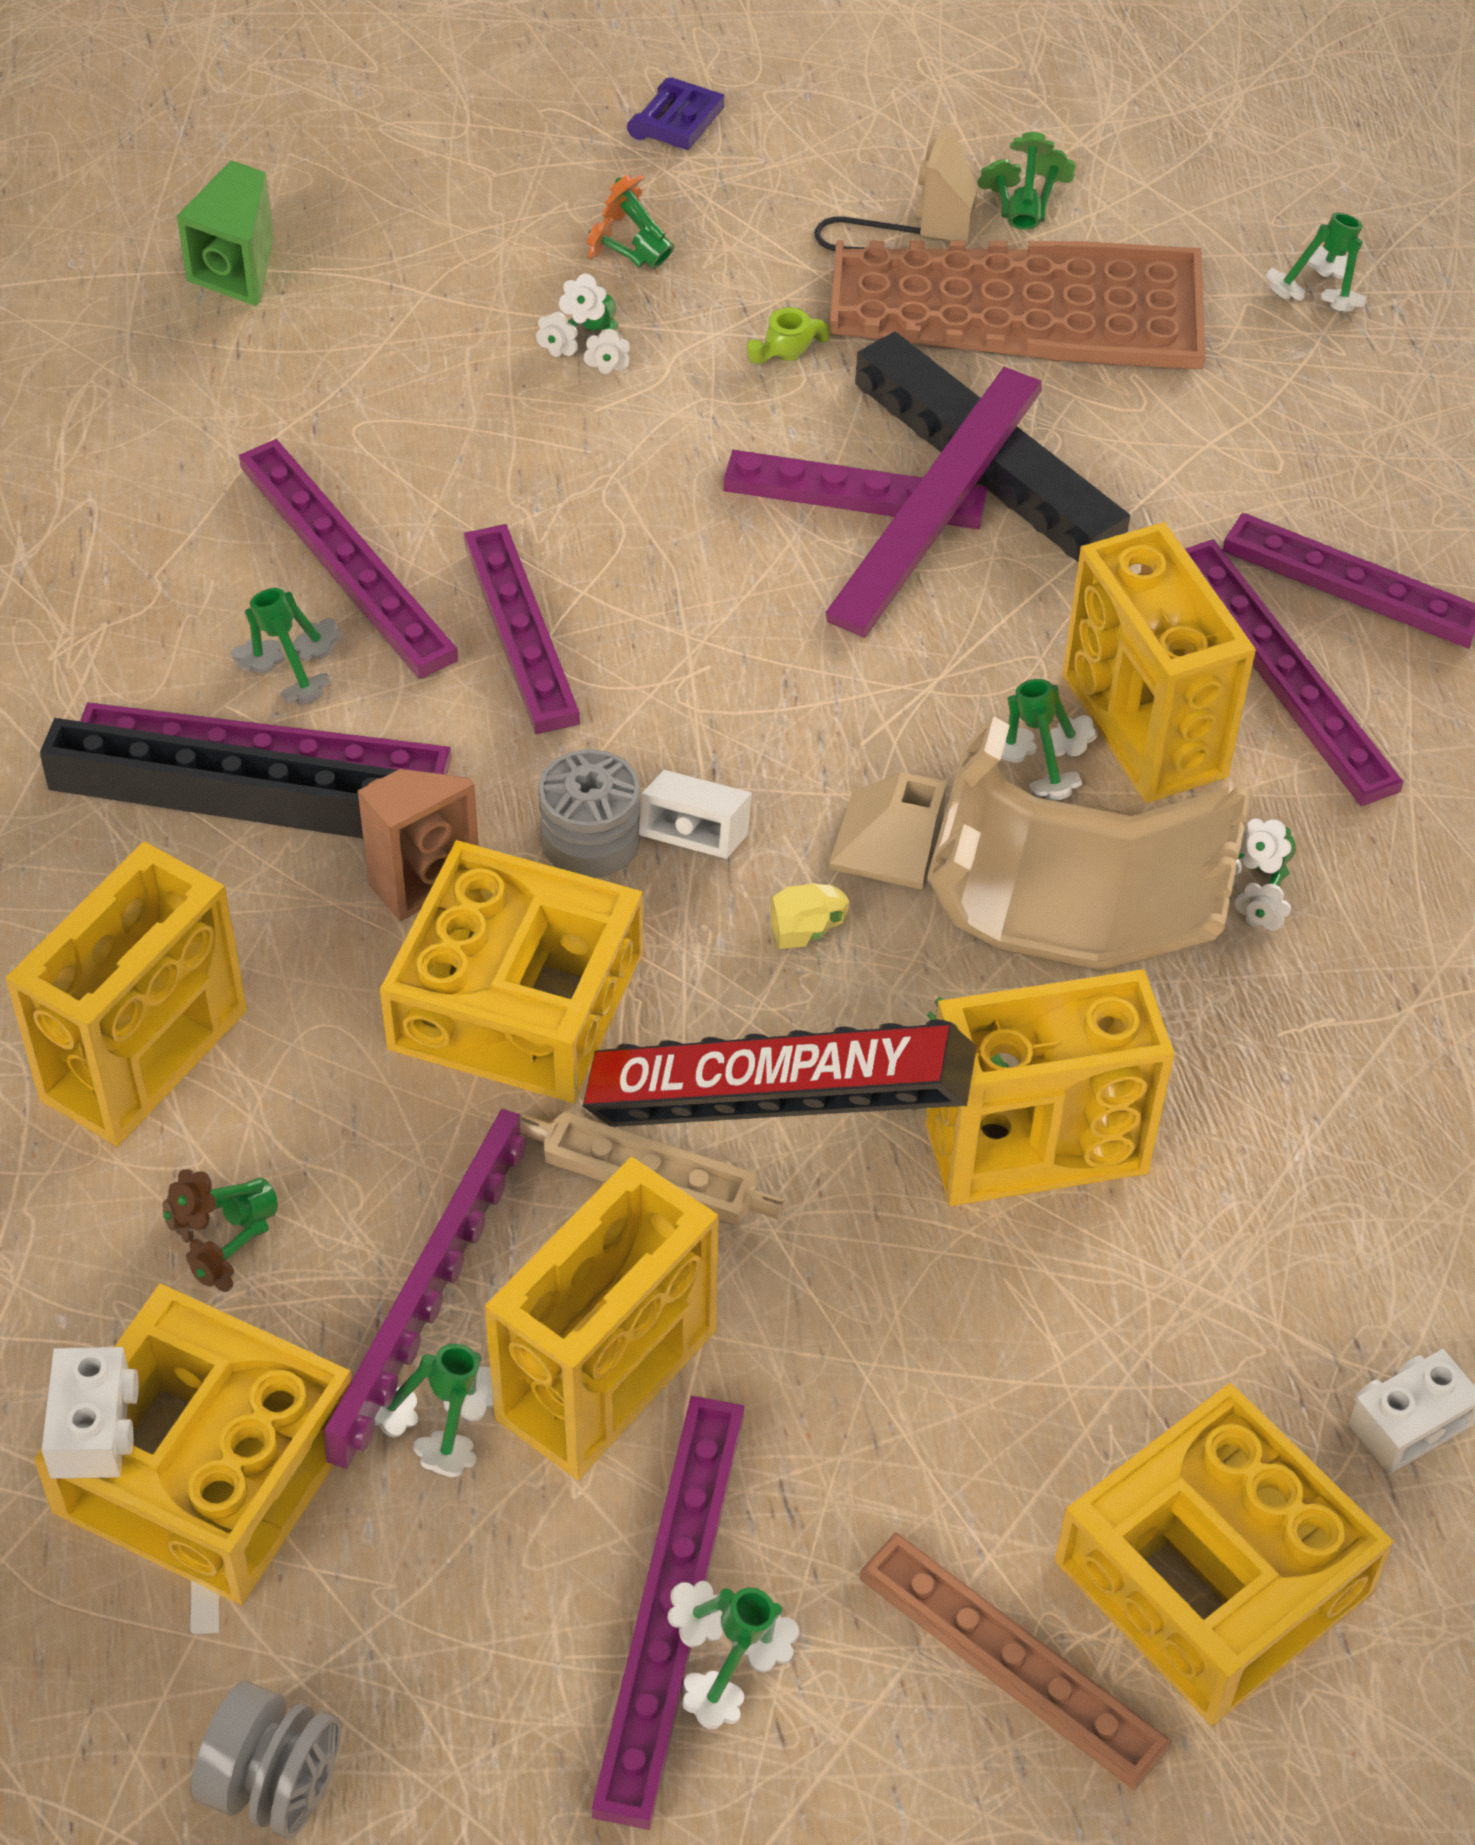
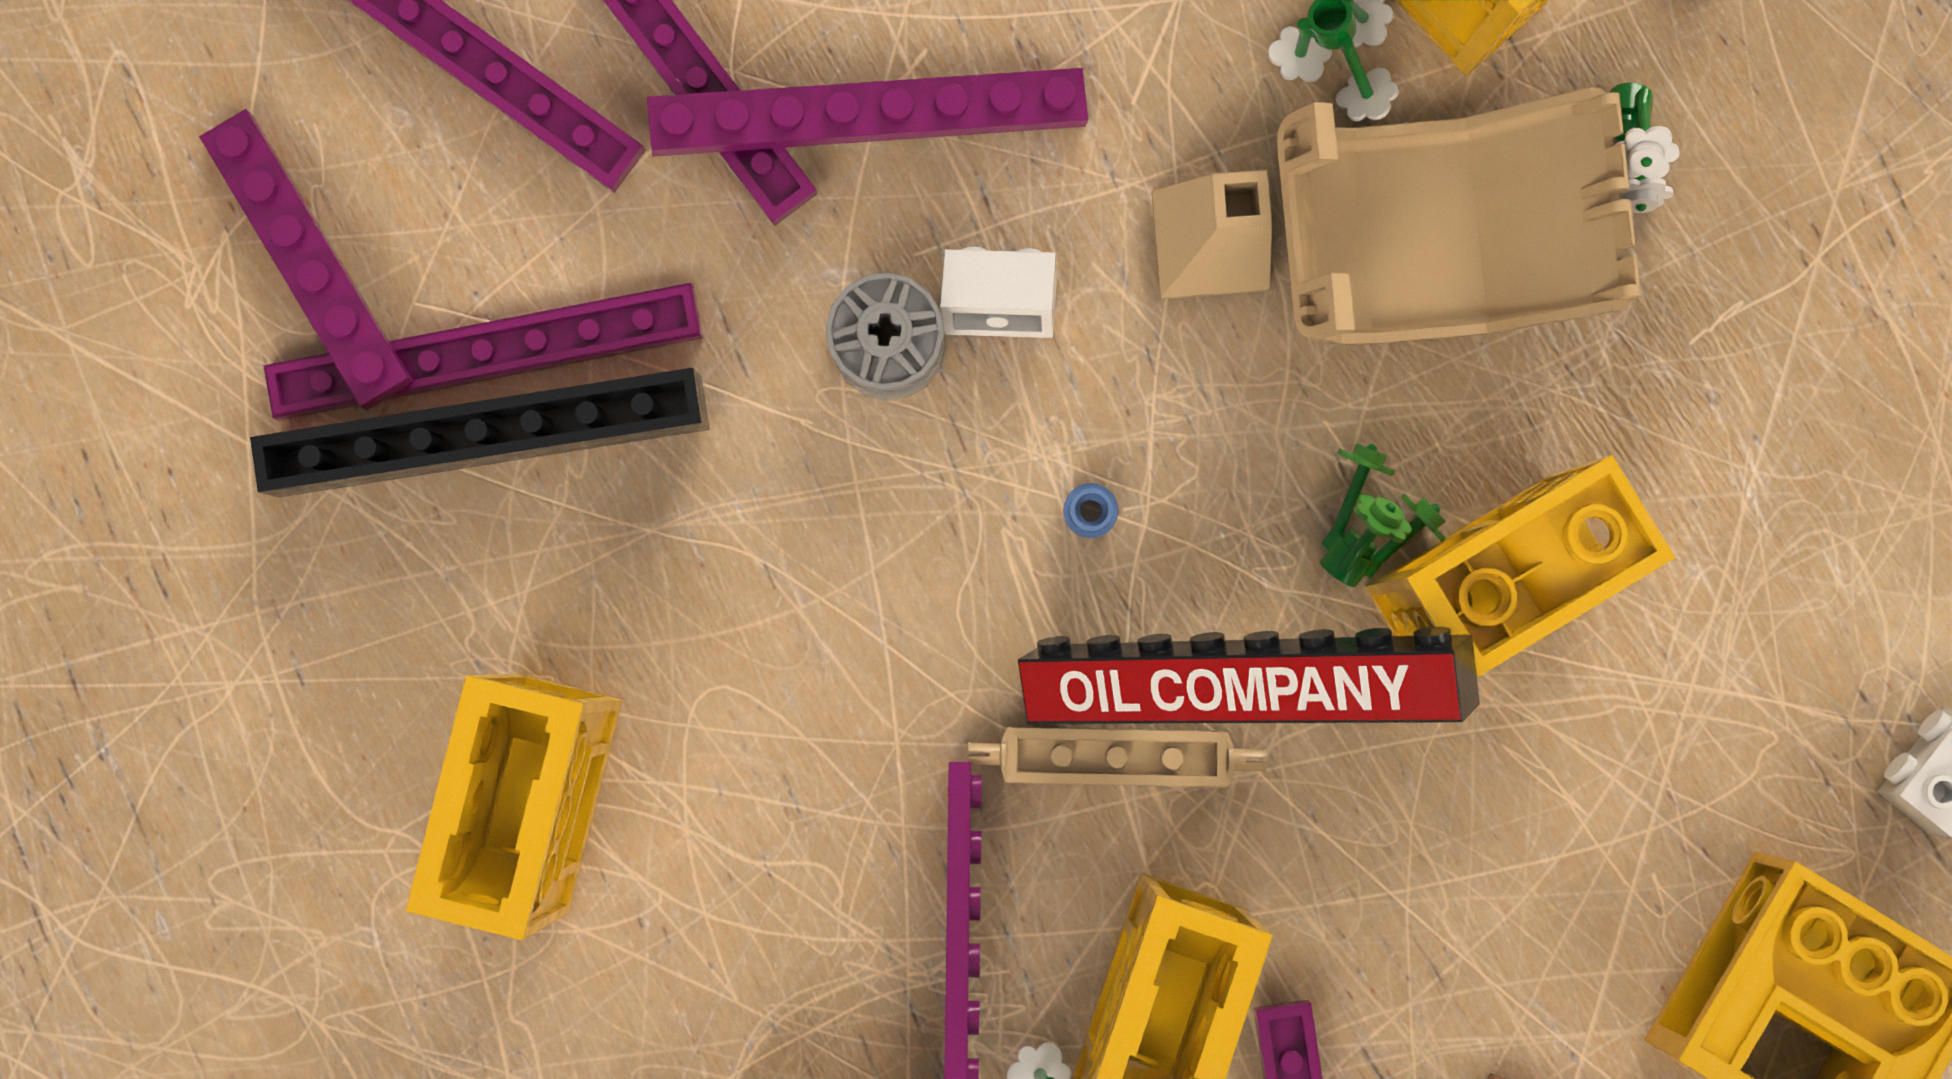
camera: 15 degrees left, 35 degrees up
plant [163,1169,278,1292] -> none
plant [231,588,341,705] -> none
nougat slope [358,769,479,921] -> none
yellow piece [380,840,643,1104] -> none
light yellow rock [770,884,850,949] -> none
none -> magenta plate [199,109,414,411]
none -> magenta plate [647,68,1088,157]
none -> medium blue plate [1063,483,1118,538]

